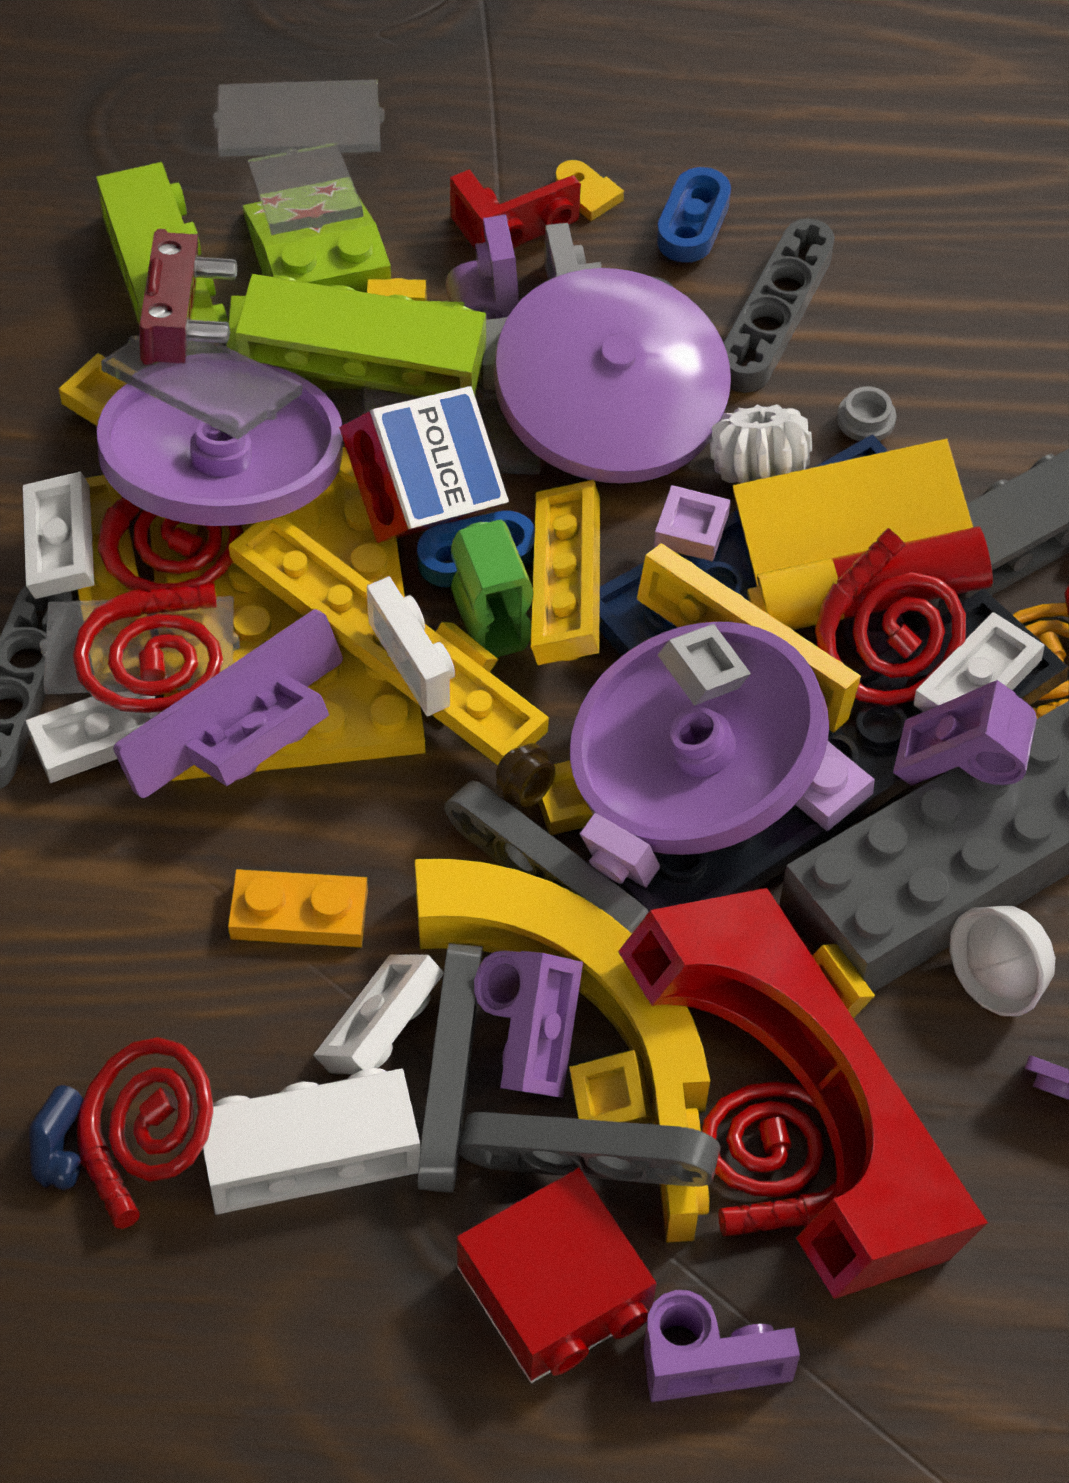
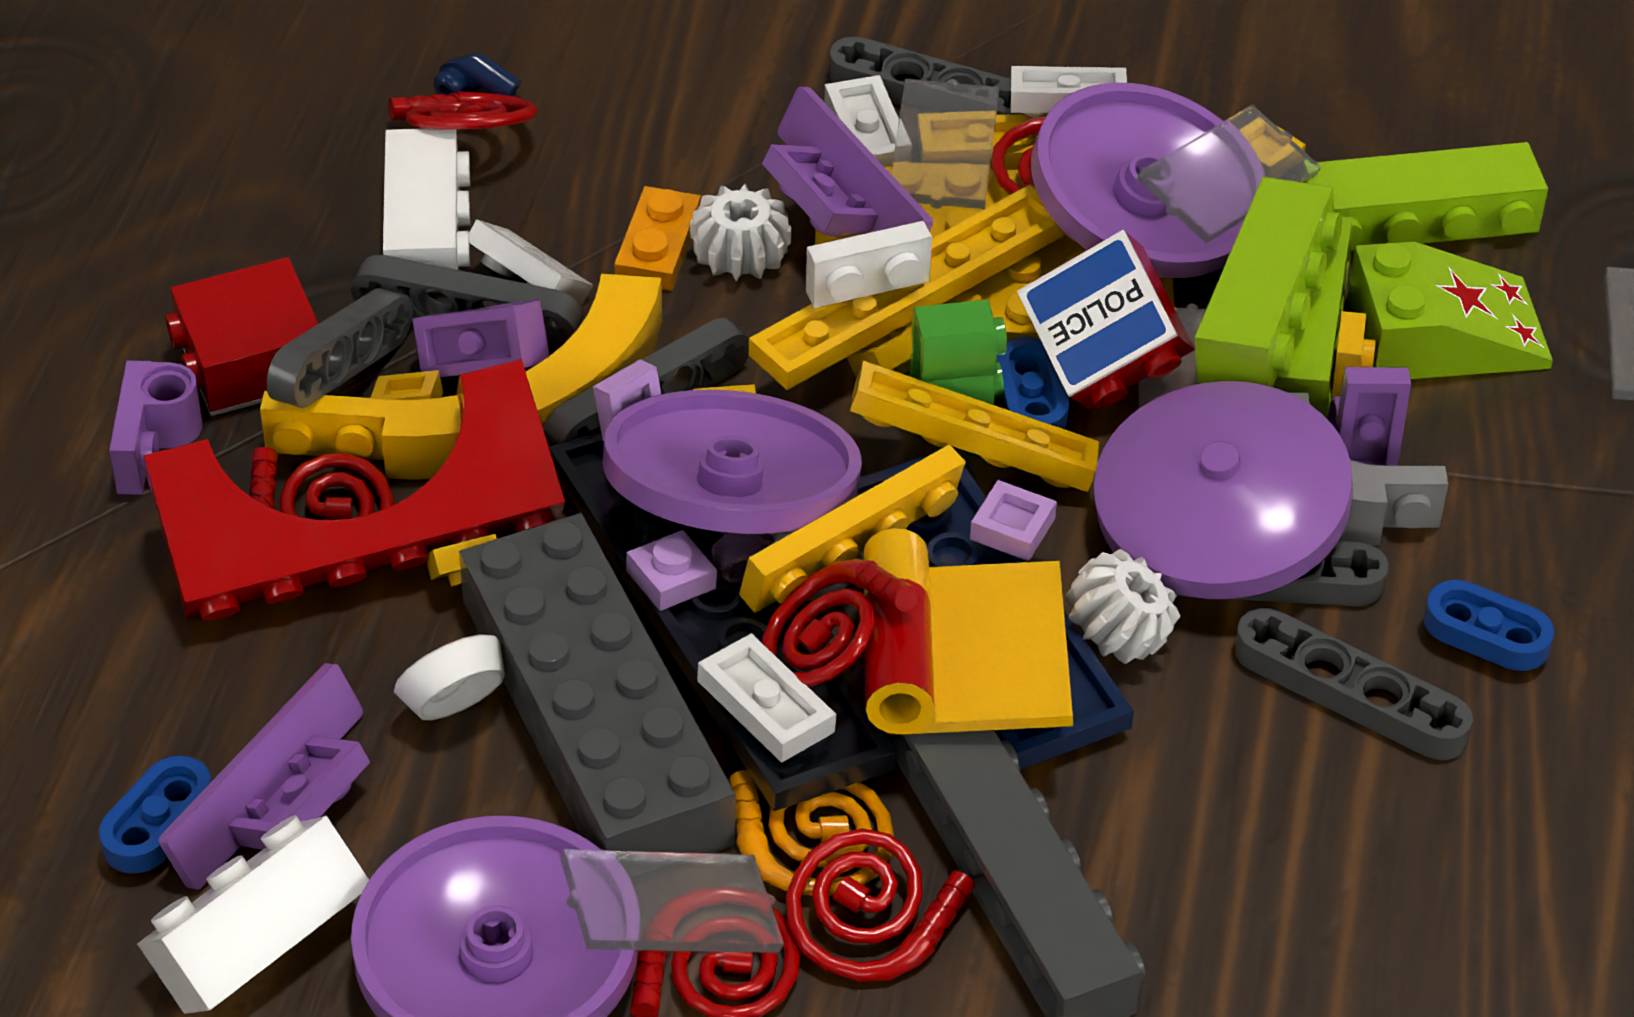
camera: 100 degrees right, 10 degrees down
red piece [72,583,224,713] -> none
dark red piece [140,229,237,365] -> none
clear piece [248,142,364,235] -> none
red bracket [450,169,581,249] -> none
dark brown plate [496,743,556,807] -> none
yellow piece [555,160,624,221] -> none
light grey plate [658,624,751,706] -> none
light grey plate [837,386,896,441] -> none
medium lavender plate [893,680,1037,786] -> none
none -> white gear [690,183,791,282]

